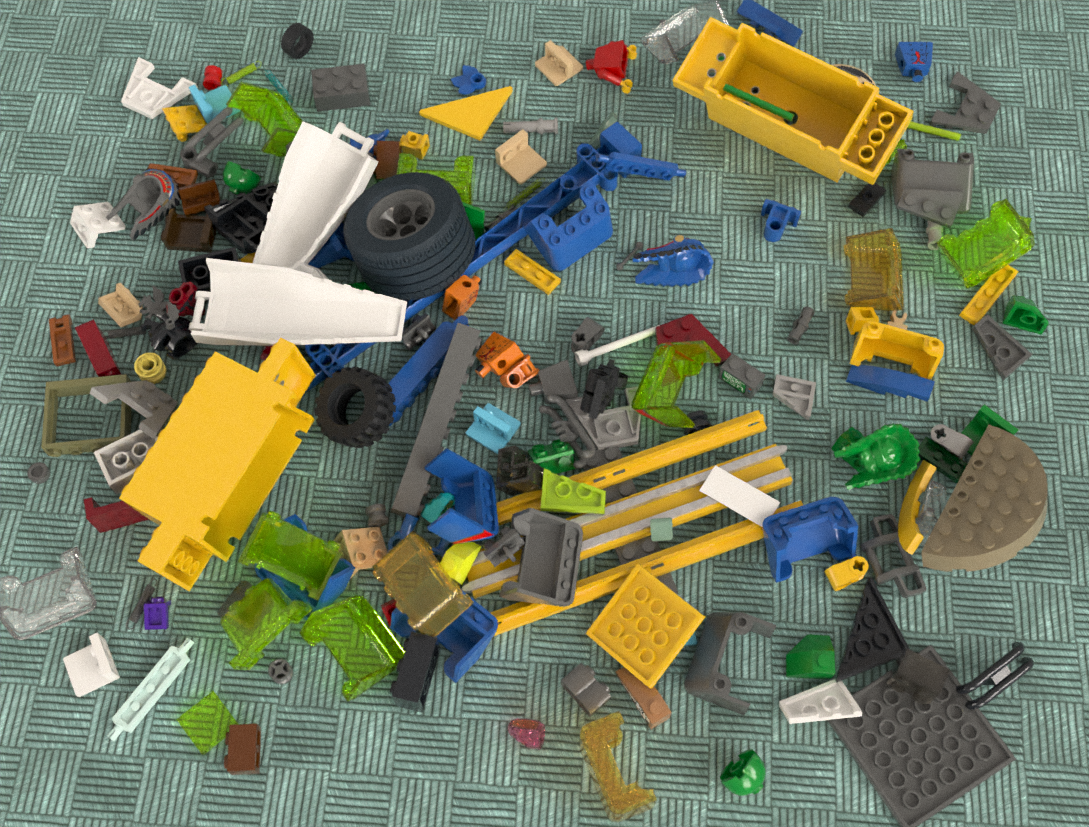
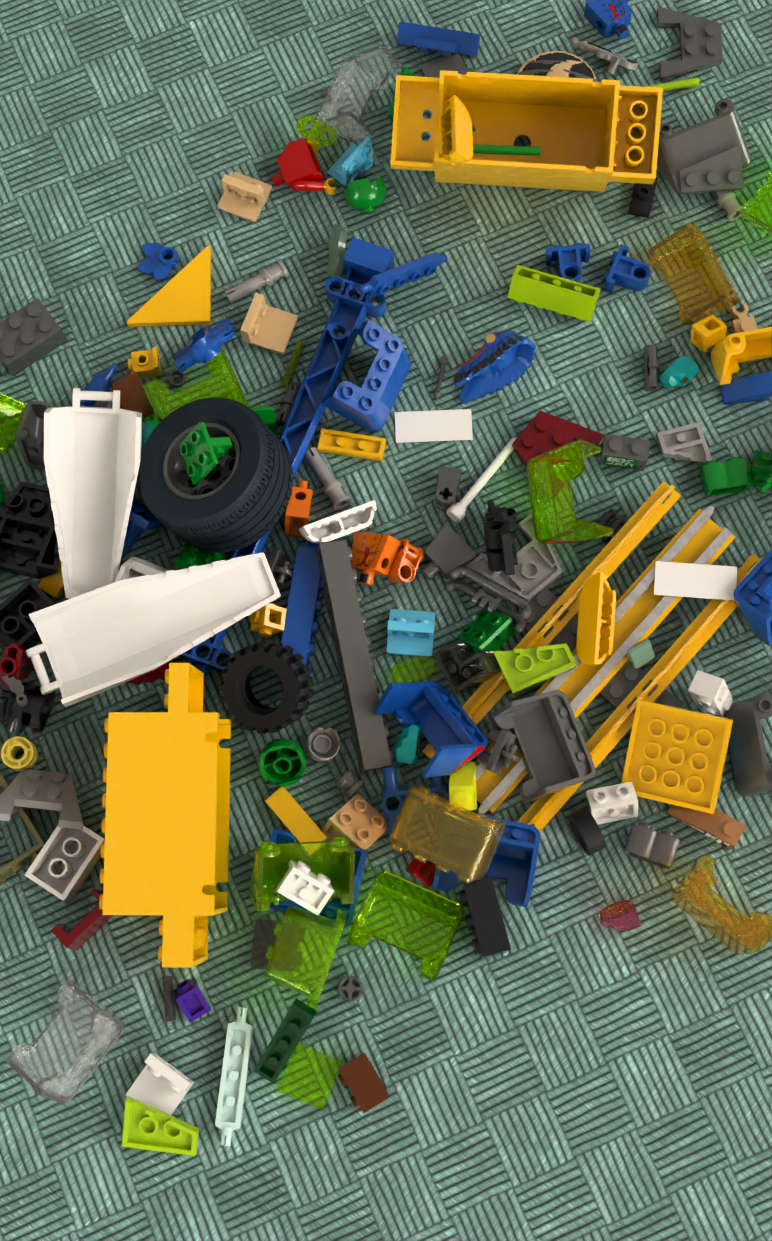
camera: 25 degrees left, 10 degrees up
none -> lime wing [122,1096,199,1156]
none -> dark grey hinge [168,369,186,388]
none -> blue piece [173,317,236,374]
none -> green bracket [180,422,232,485]
none -> yellow brick [250,603,287,638]
none -> dark green plate [253,998,317,1084]
none -> green cylinder [259,738,306,787]
none -> yellow tile [265,786,328,855]
none -> white bracket [276,860,334,915]
none -> clear neon green plate [296,115,337,147]
none -> white brick [298,500,377,544]
none -> light grey pin [304,447,351,510]
none -> light grey hair [305,727,340,762]
none -> medium azure bracket [327,136,373,188]
none -> green cylinder [343,177,386,214]
none -> clear neon green tile [391,656,435,683]
none -> white sticker [395,409,473,443]
none -> yellow brick [438,94,473,163]
none -> lime brick [507,265,601,322]
none -> black tyre [568,807,606,856]
none -> light grey piece [570,37,638,75]
none -> yellow brick [576,572,616,665]
none -> white bracket [586,782,638,825]
none -> blue pin [602,244,651,294]
none -> teal rock [660,355,699,388]
none -> white brick [688,670,733,717]
none -> green brick [699,457,752,497]

